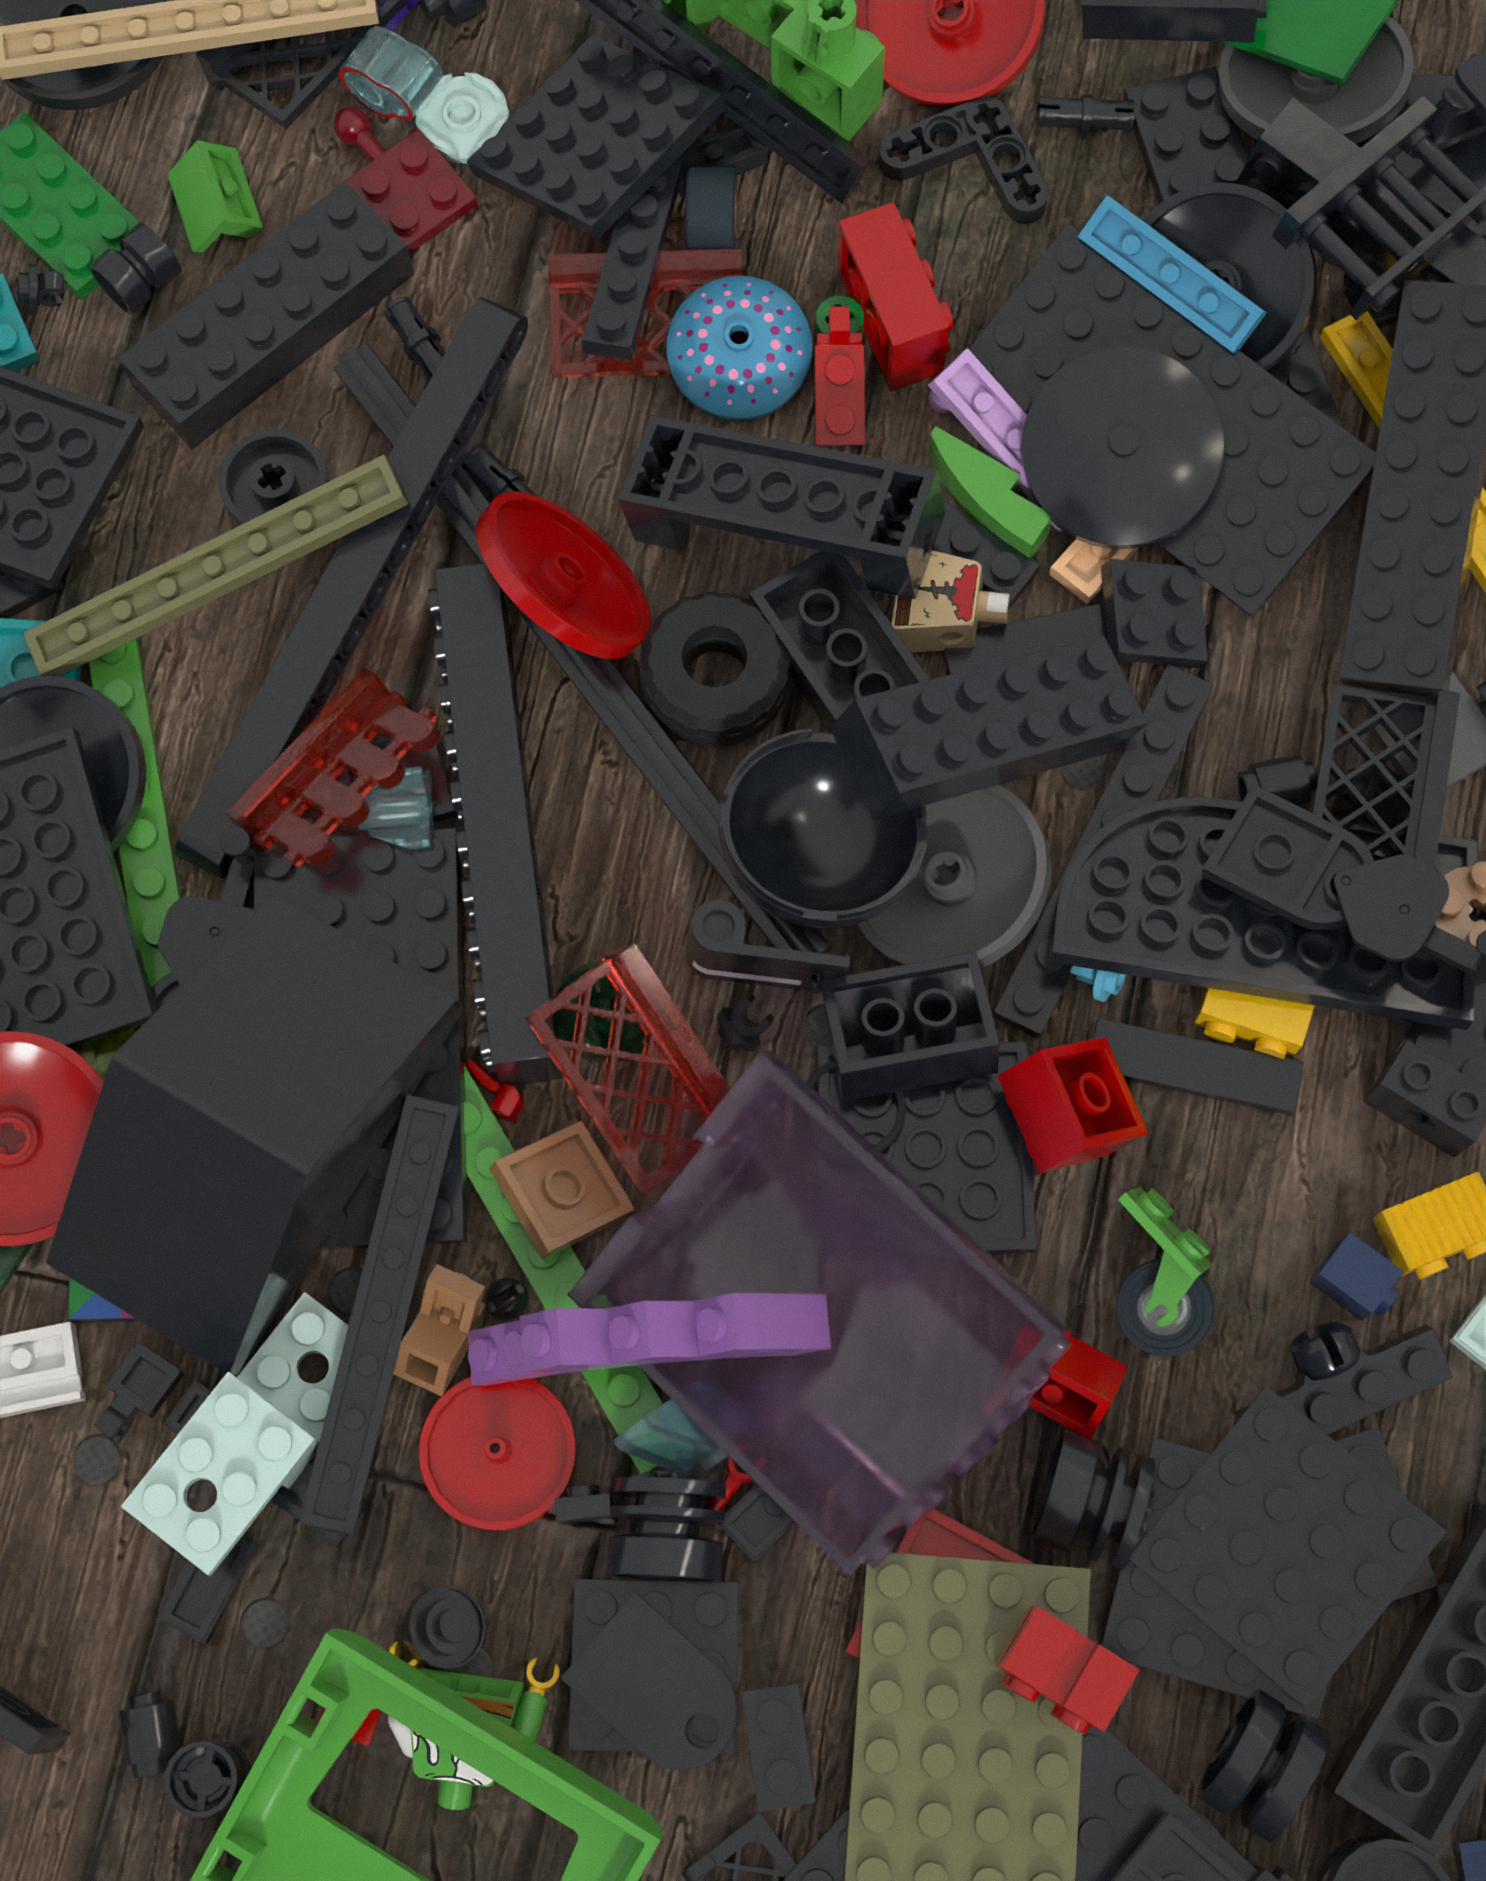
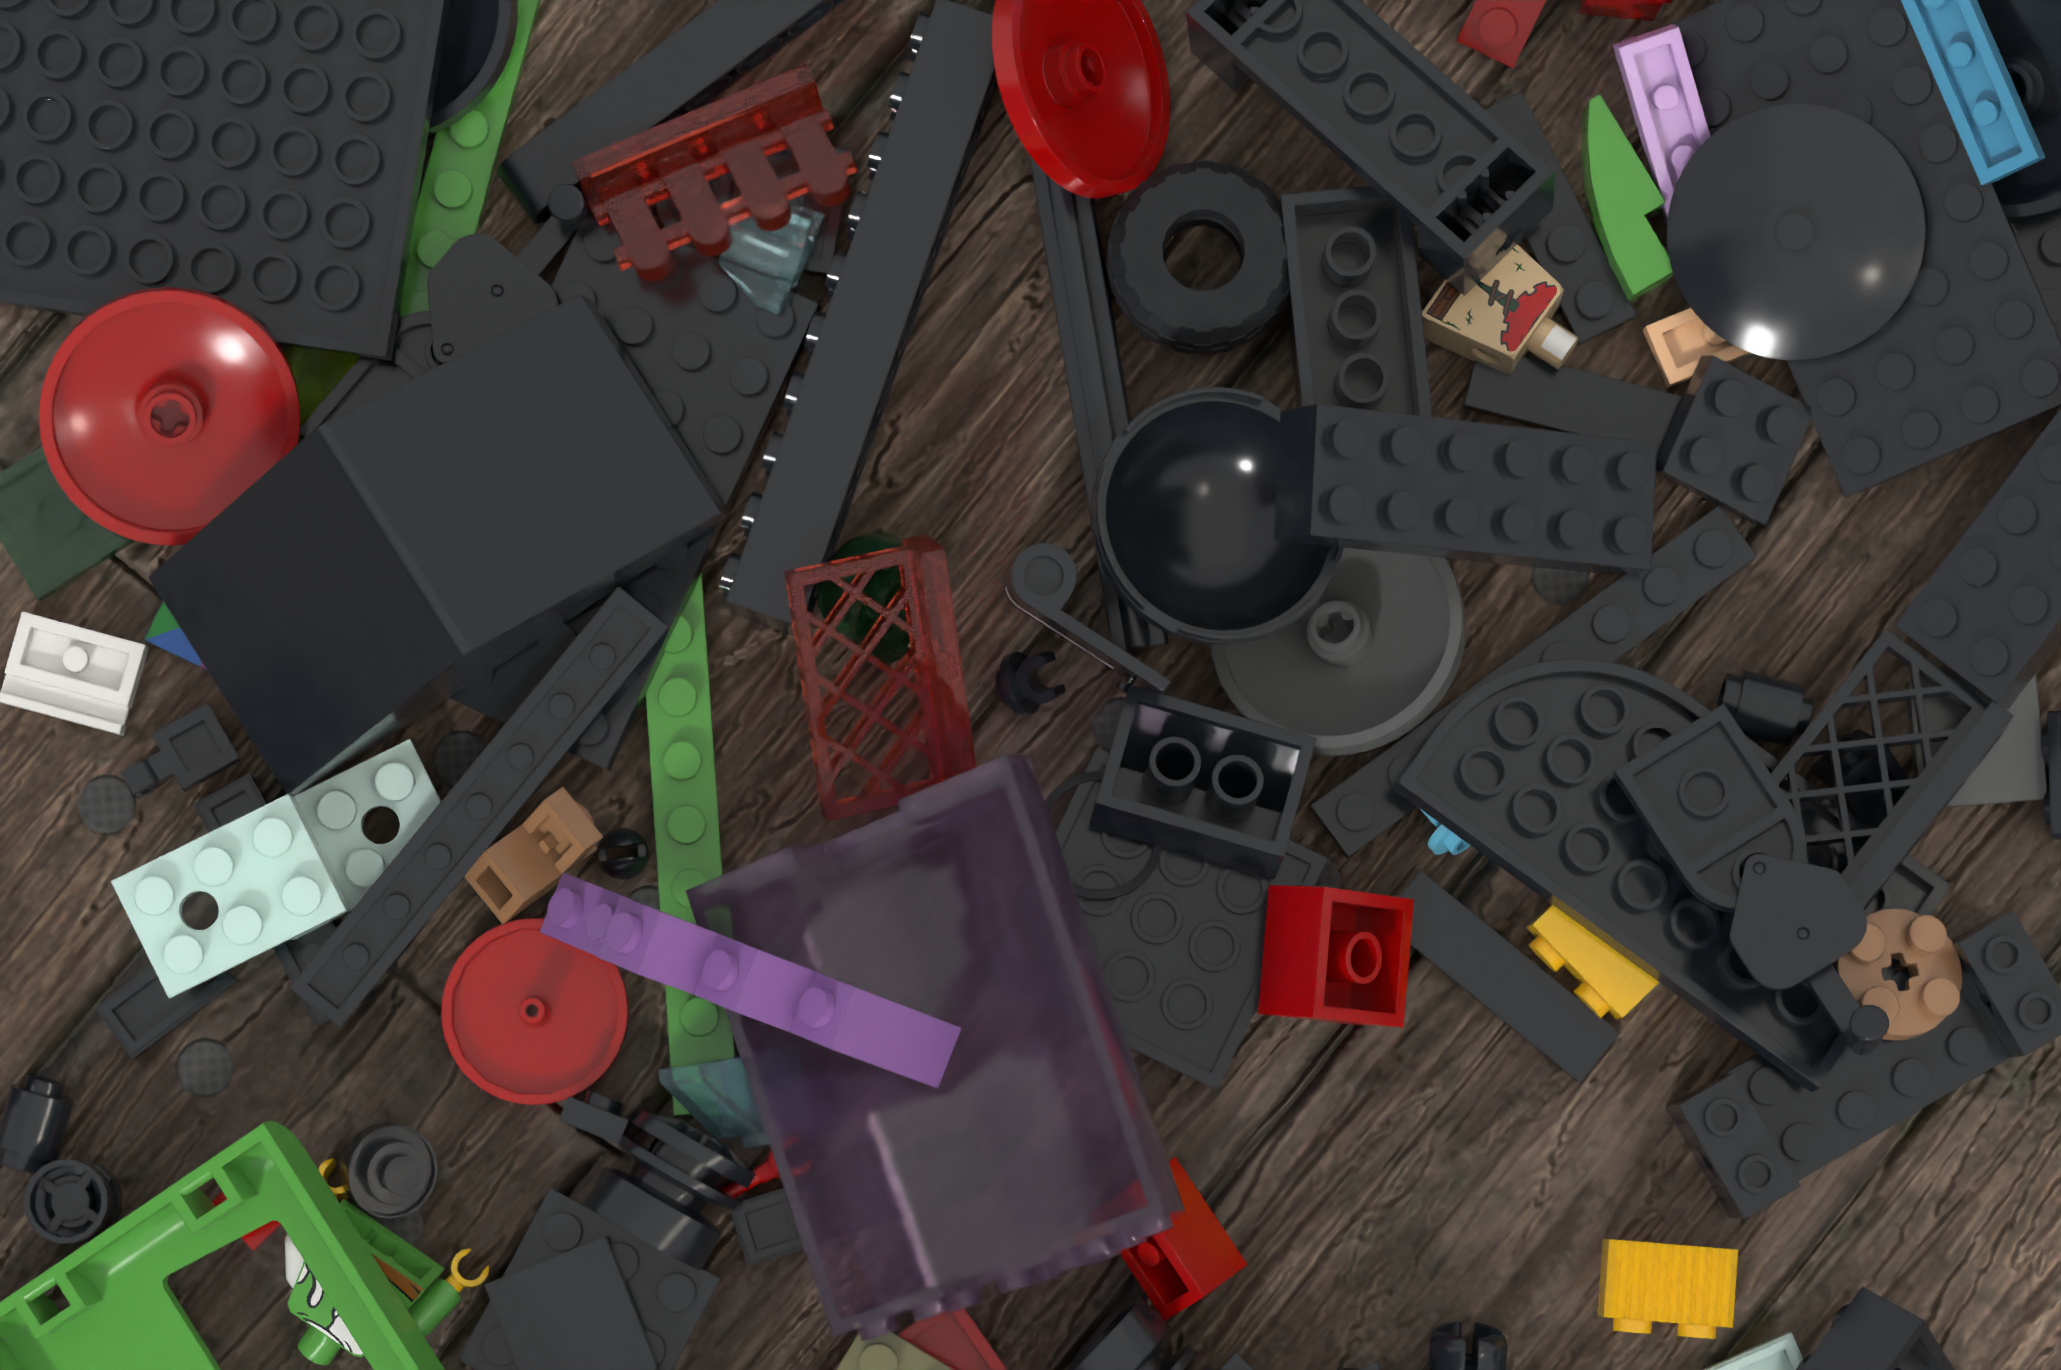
camera: 20 degrees right, 10 degrees up
red hand [465,1058,525,1122] -> none
medium nougat plate [489,1121,635,1260] -> none
plate [1116,1186,1215,1357] -> none
dark blue brick [1309,1232,1404,1321] -> none

